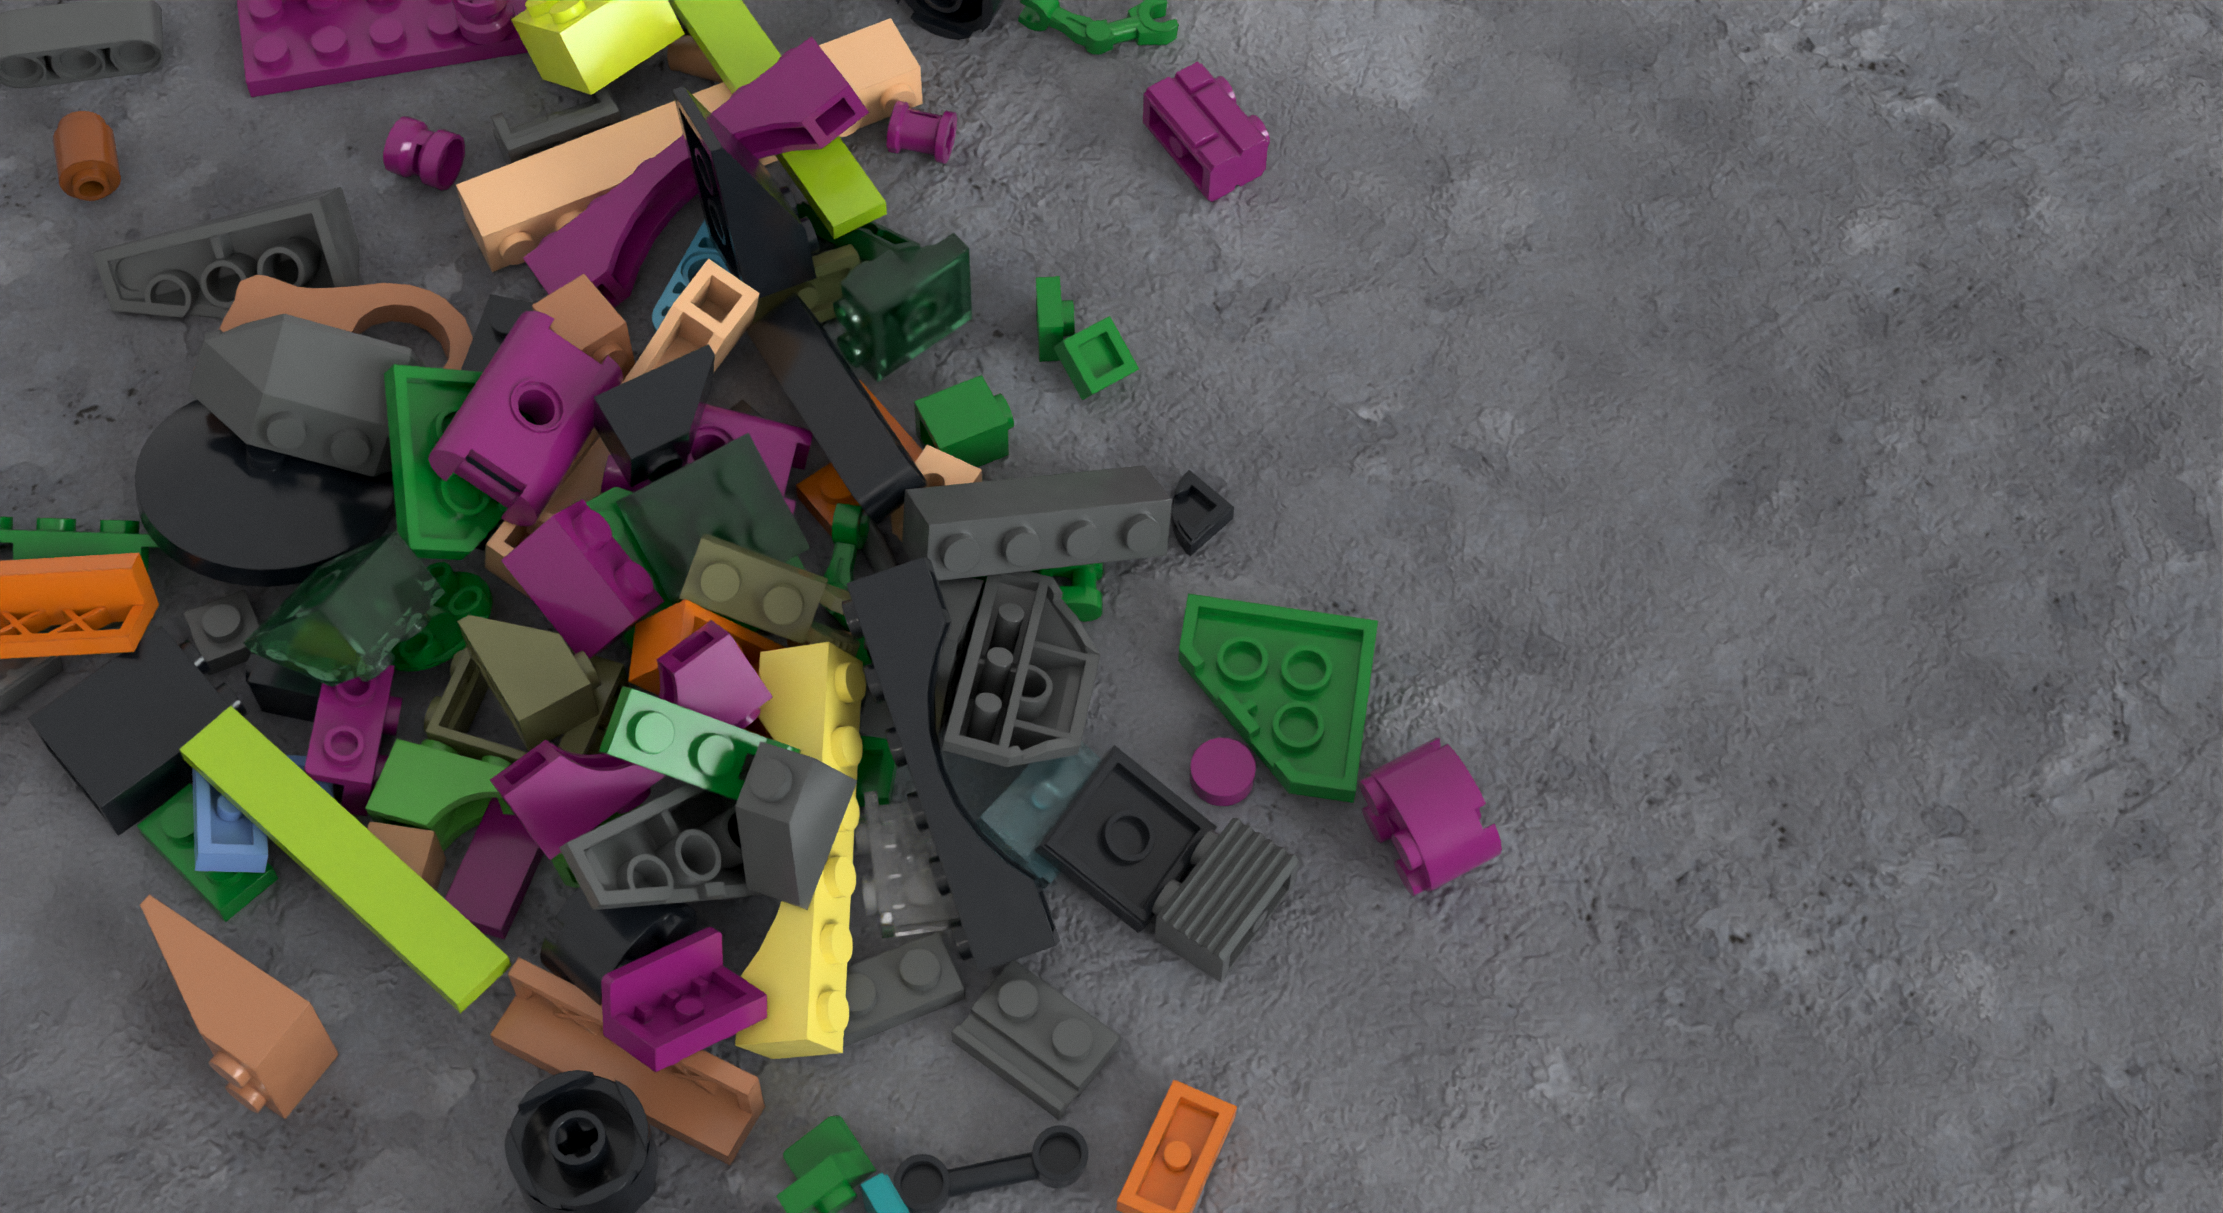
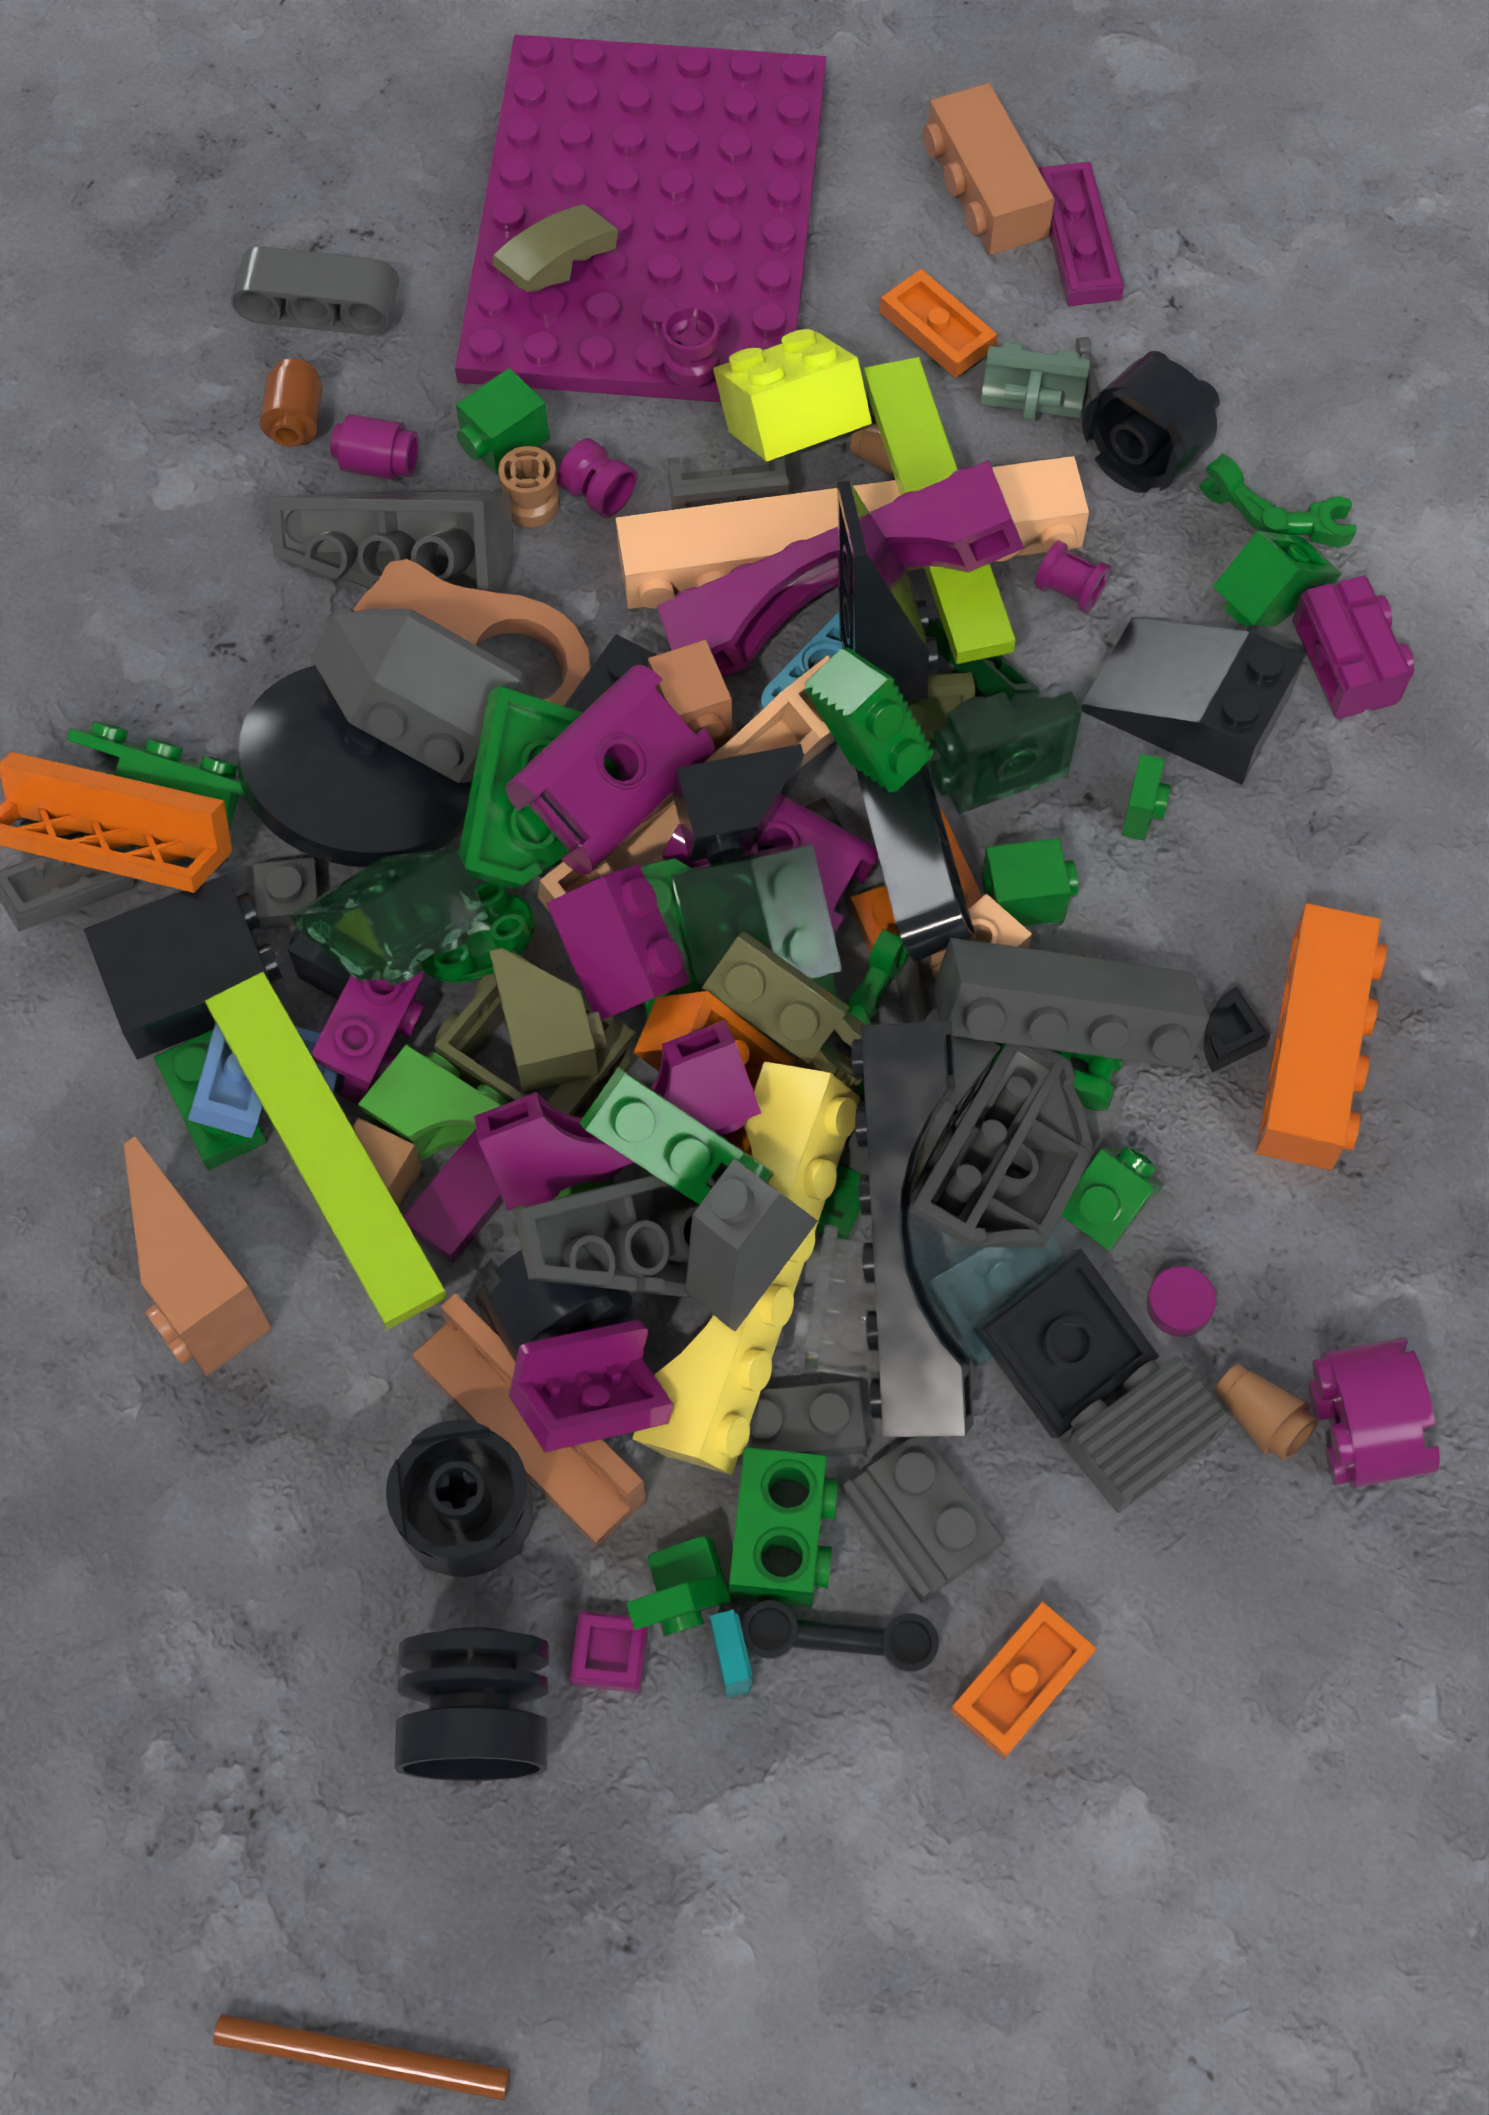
camera: 20 degrees right, 5 degrees up
green plate [1053,316,1139,401] -> none
green plate [1178,593,1378,803] -> none
none -> magenta brick [330,414,419,481]
none -> green brick [456,368,550,475]
none -> medium nougat wheel [498,446,560,528]
none -> green brick [729,1447,838,1608]
none -> green brick [805,648,934,793]
none -> green bracket [1061,1145,1164,1251]
none -> black slope [1080,617,1305,785]
none -> green slope [1212,531,1342,627]
none -> medium nougat cone [1214,1363,1318,1461]
none -> orange brick [1255,903,1387,1171]

